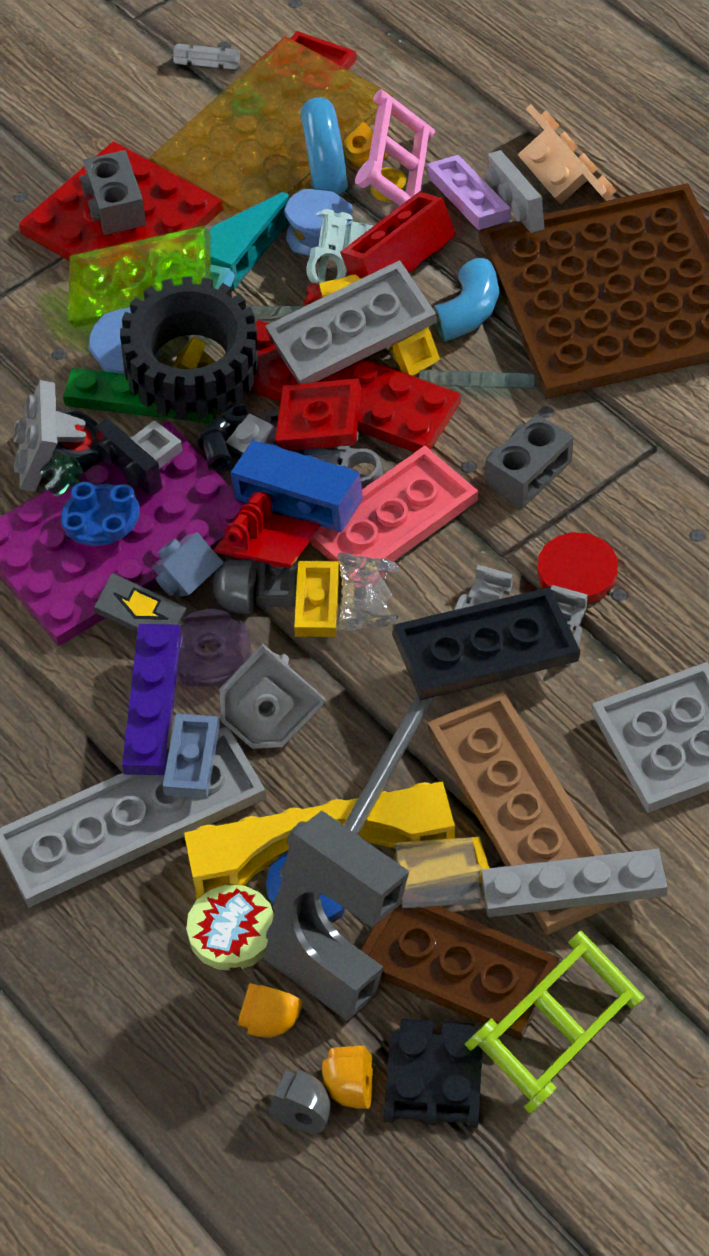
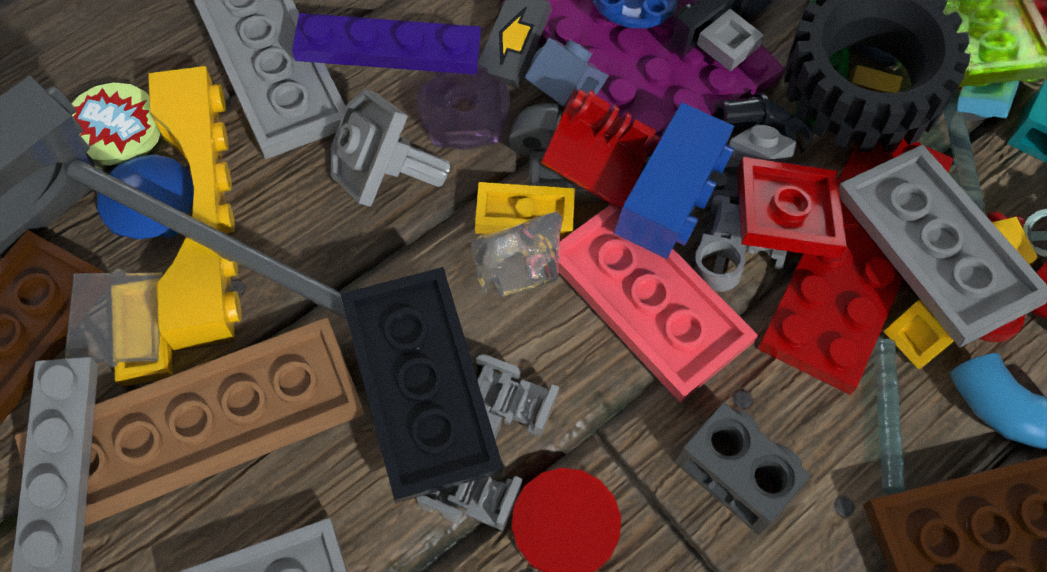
camera: 85 degrees right, 10 degrees up
sand blue plate [163,713,220,799] -> none

